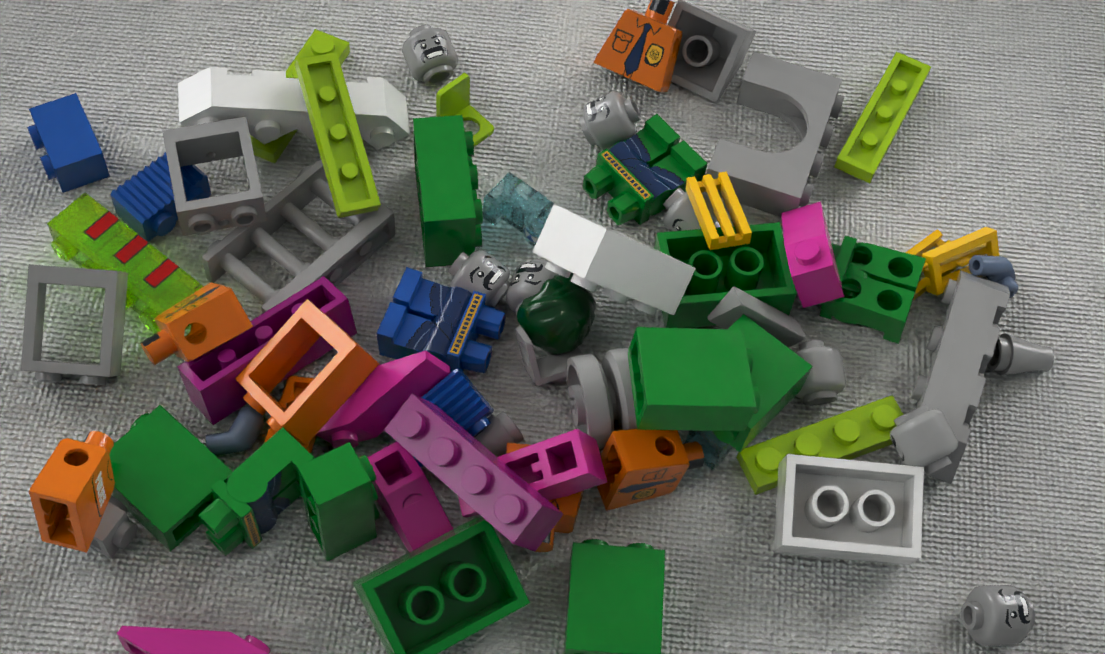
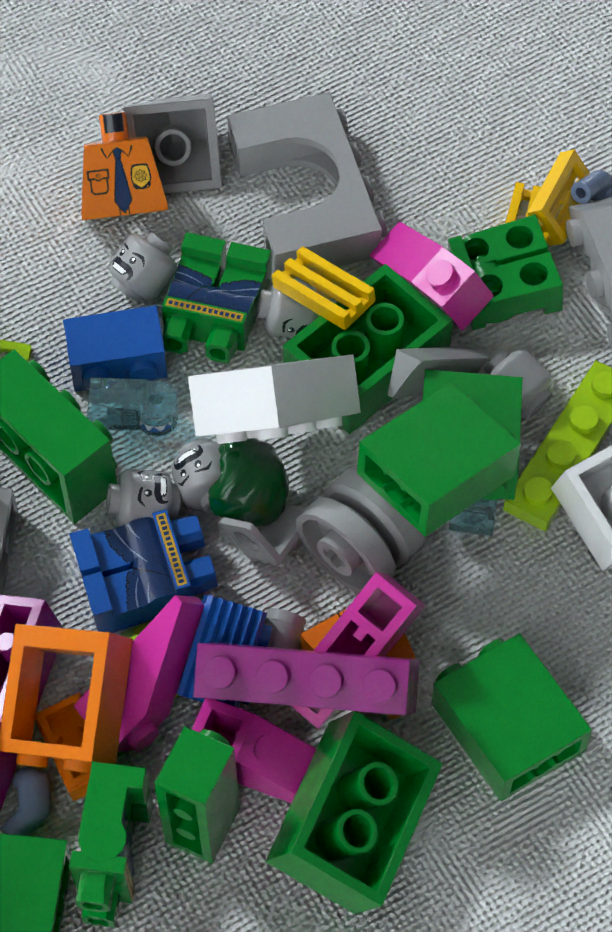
camera: 30 degrees left, 0 degrees up
orange torso [597,429,704,511] -> none
lime plate [834,51,931,184] -> none
none -> blue brick [63,305,168,392]

